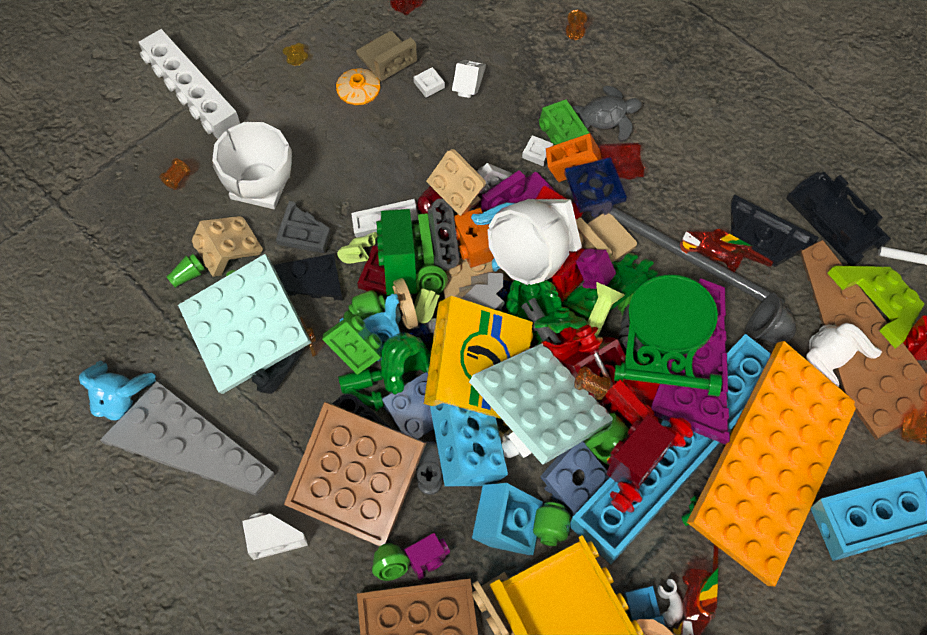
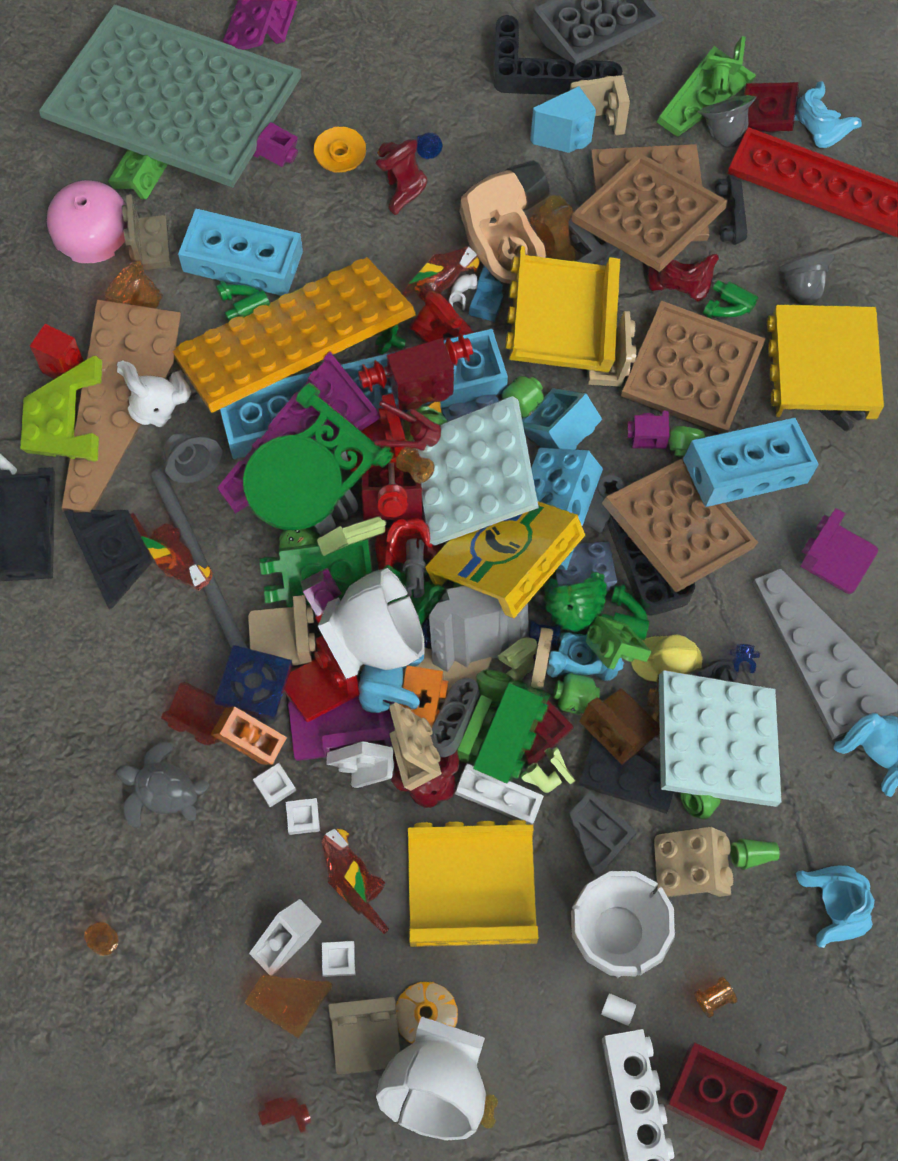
camera: 150 degrees left, 5 degrees up
white slope [242,513,308,560] -> none
green plate [534,307,587,333] -> none
bright green bracket [539,99,589,146] -> none
none -> green plant [216,281,270,322]
none -> clear orange wing [244,975,333,1039]
none -> white plate [286,798,320,835]
none -> clear red animal [322,829,389,934]
none -> dark red plant [374,401,441,451]
none -> white plate [376,1017,486,1140]
none -> yellow panel [408,820,539,947]
none -> red hair [409,291,474,342]
none -> reddish brown bracket [579,688,660,764]
none -> light yellow piece [631,634,703,682]
none -> dark red brick [664,1042,787,1152]
none -> medium azure brick [683,418,819,507]
none -> clear blue plate [730,644,760,673]
none -> medium azure hair [796,865,874,948]
none -> magenta bracket [800,508,878,594]

